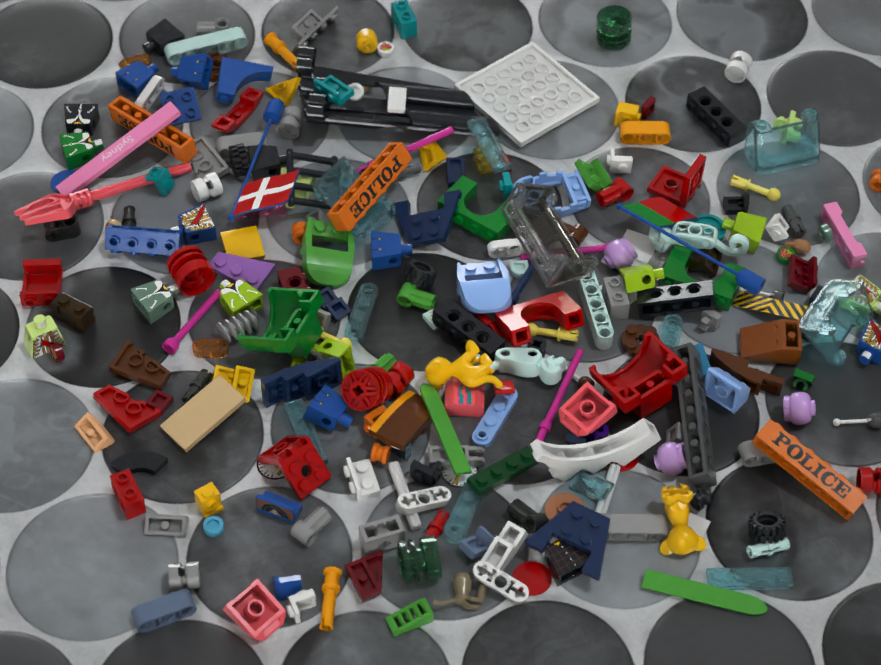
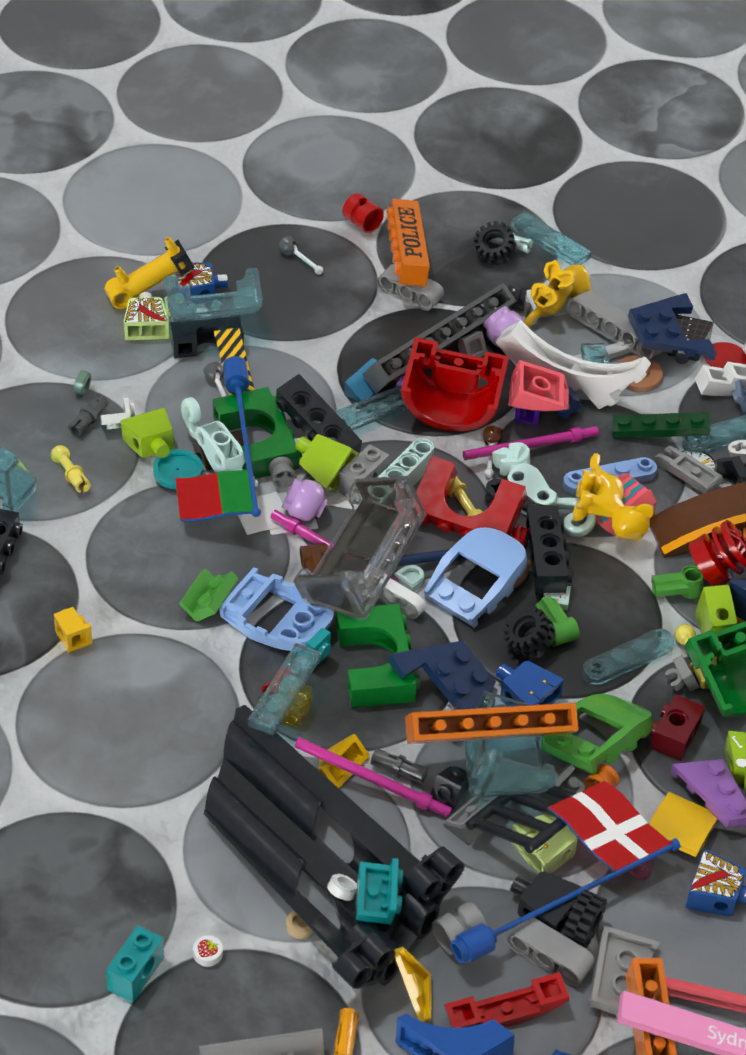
camera: 135 degrees left, 5 degrees down
teal bracket [145,166,175,196] -> none
white wheel [190,172,223,203] -> none
dark blue slope [320,286,352,321] -> none
yellow head [355,29,378,54] -> none
white slope [387,86,407,114] -> none
red wheel [388,361,415,398] -> none
bright green piece [420,383,472,475] -> none
dark blue tile [446,157,465,188] -> none
white plate [454,41,600,148] -> none
red slope [492,379,515,395] -> none
pearl dark grey piece [507,499,549,534] -> none
red piece [596,177,634,207] -> none
white bracket [606,149,633,174] -> none
light orange beam [619,121,671,145] -> none
reddish brown plate [621,324,660,358] -> none
dark red tile [641,95,656,120] -> none
bright green piece [642,569,767,615] -> none
red bracket [647,154,706,209] -> none
light blue slope [704,367,751,414] -> none
reddish brown slope [709,348,784,396] -> none
black tile [722,193,750,215] -> none
dark orange slope [740,319,802,365] -> none
green tile [776,246,795,264] -> none
lavender piece [783,392,816,425] -> none
medium nougat cylinder [785,238,811,254] -> none
dark red bracket [787,254,818,294] -> none
green tile [793,368,815,392] -> none
bright pink piece [820,201,867,269] -> none

